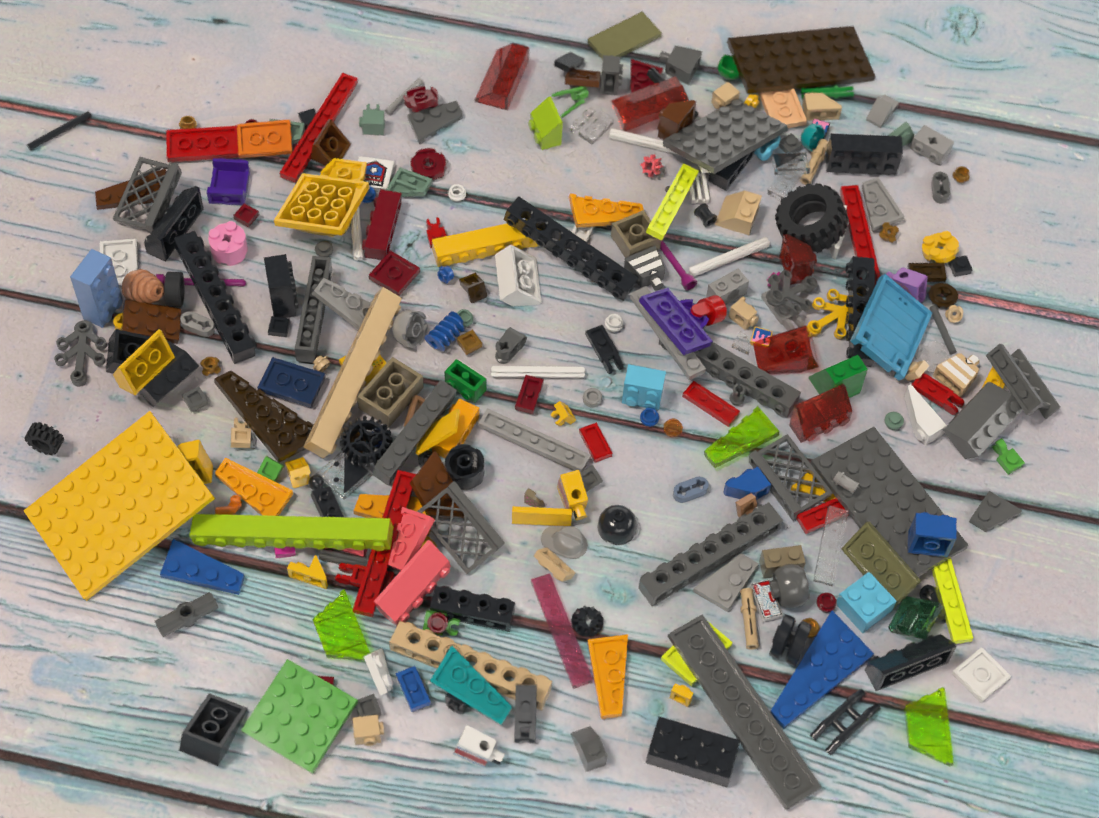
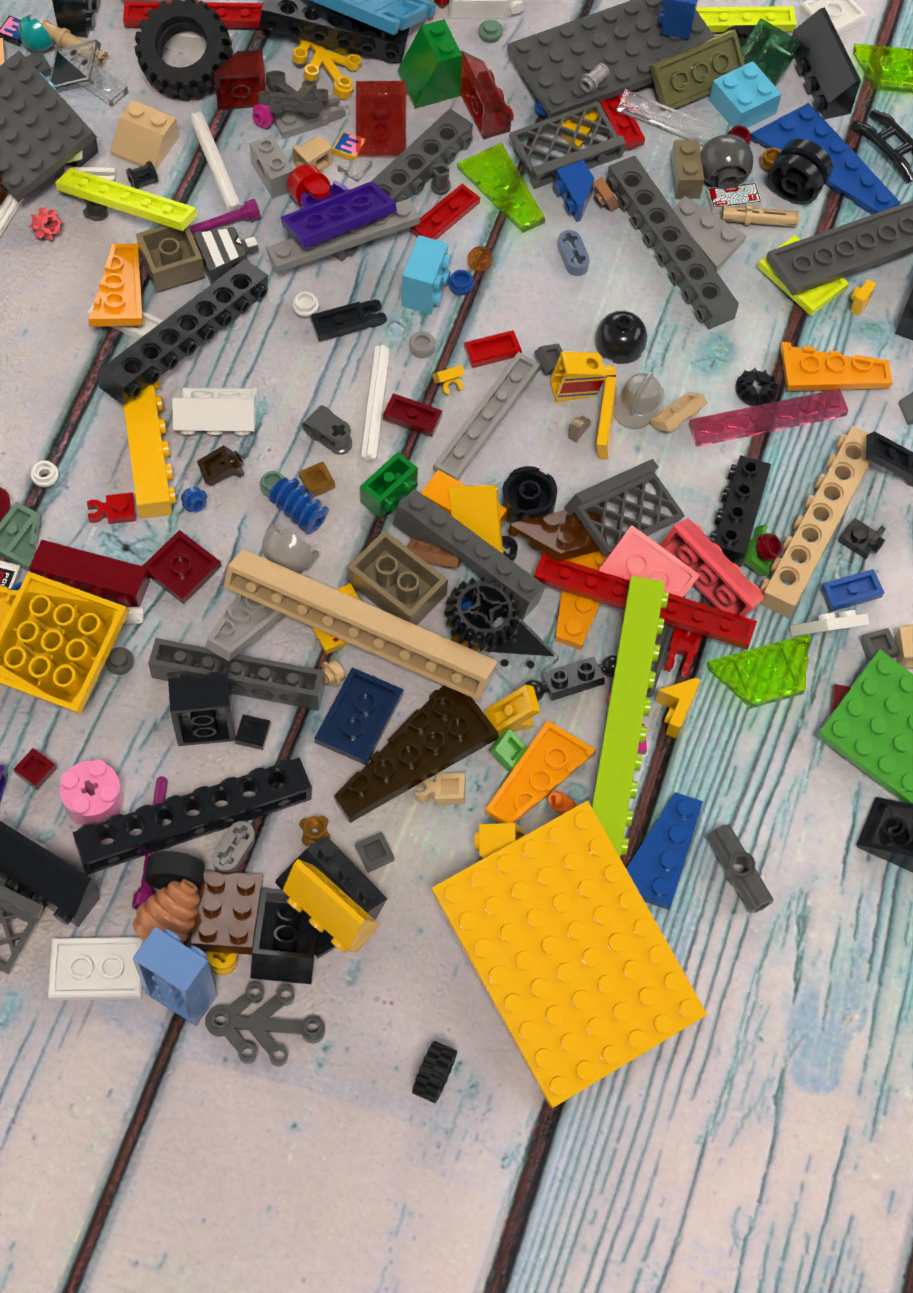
camera: 85 degrees left, 5 degrees up
teal wing [430,645,512,725] -> none

